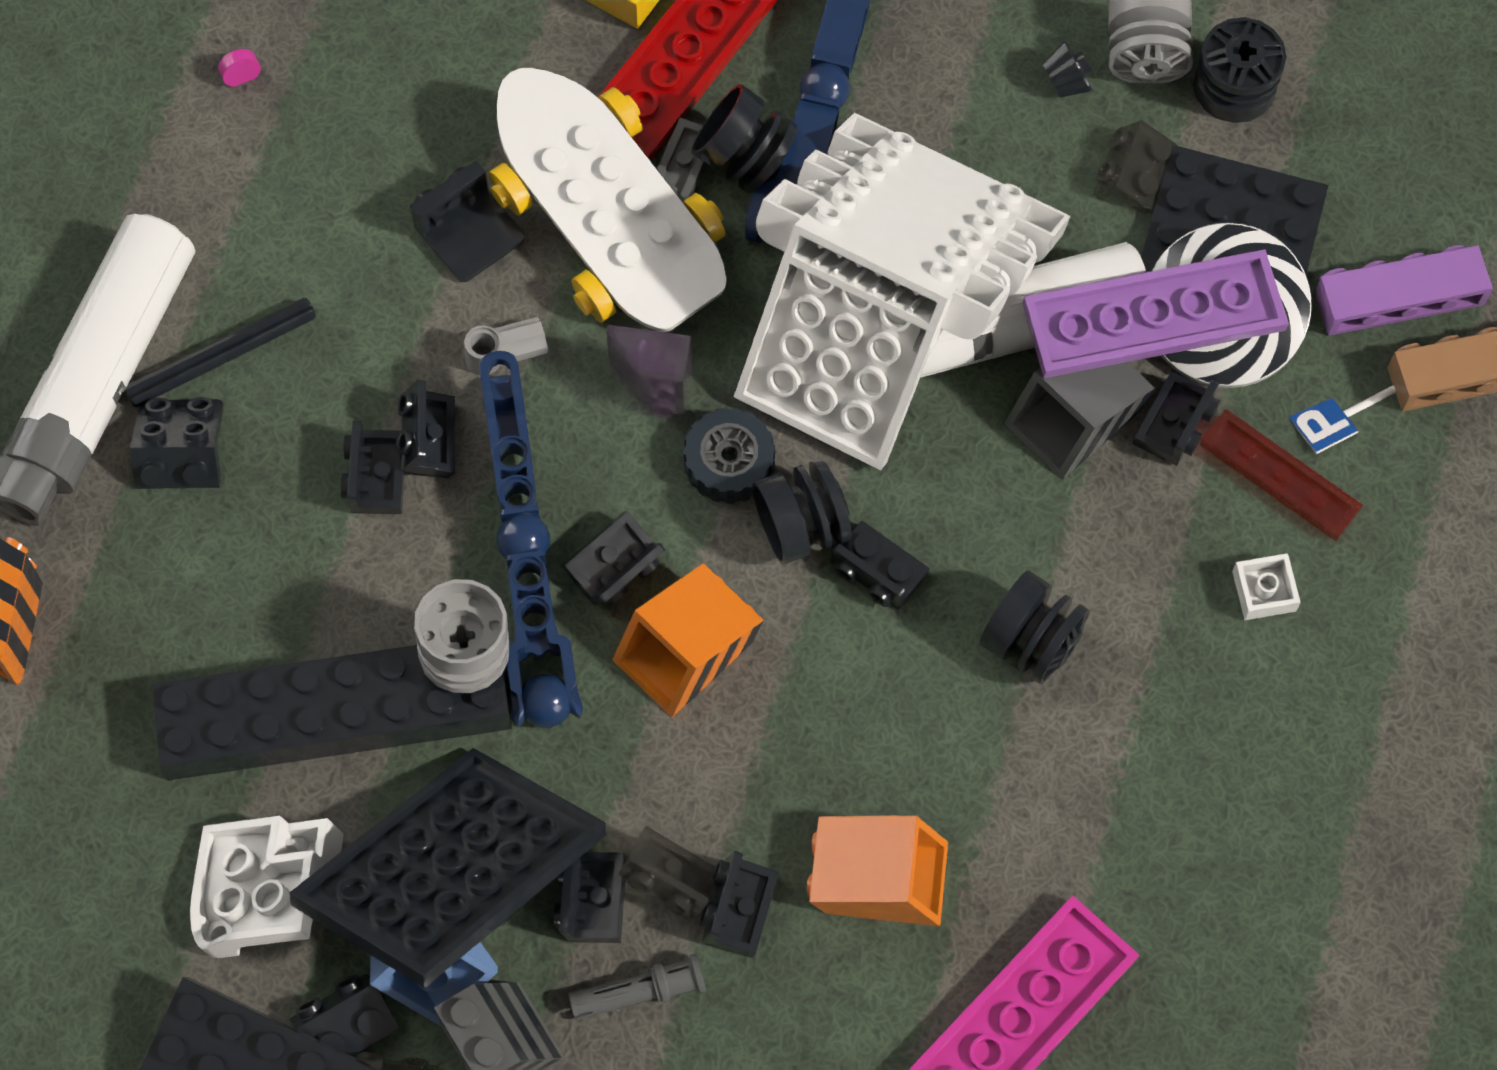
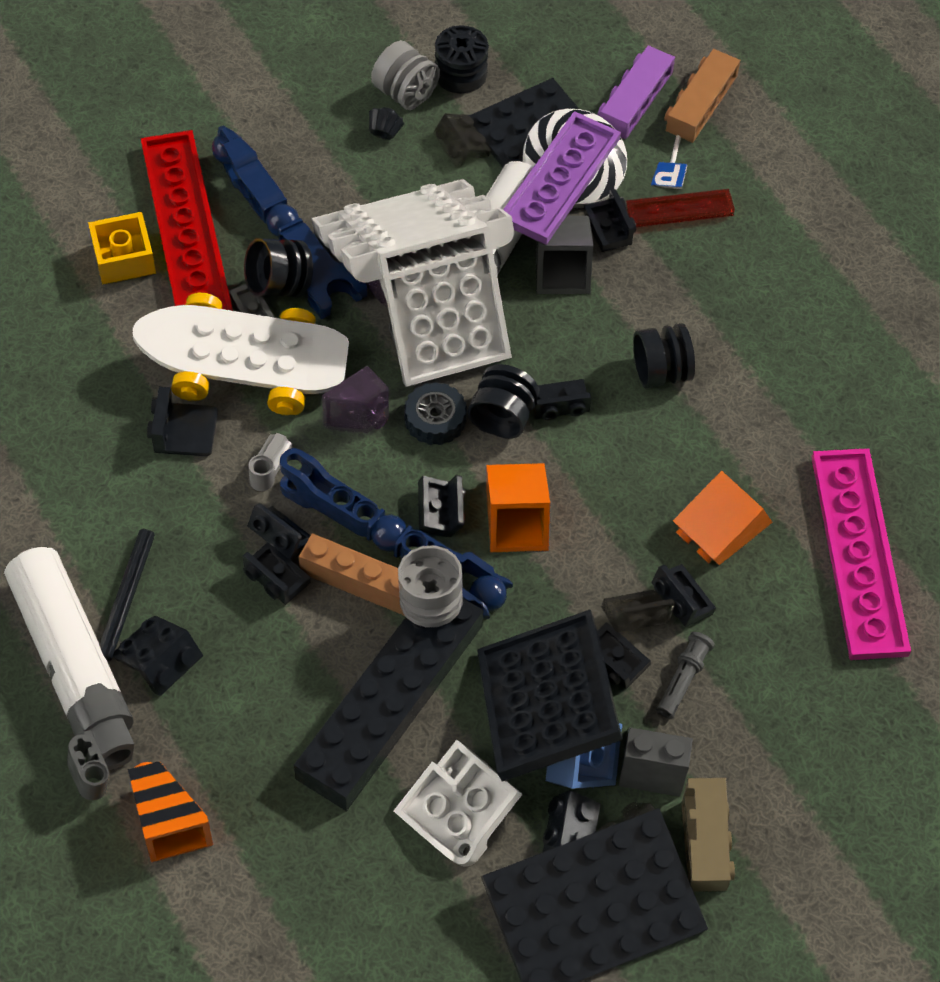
camera: 50 degrees left, 10 degrees down
white piece [1232,553,1301,620] -> none
none -> medium nougat brick [299,533,405,616]

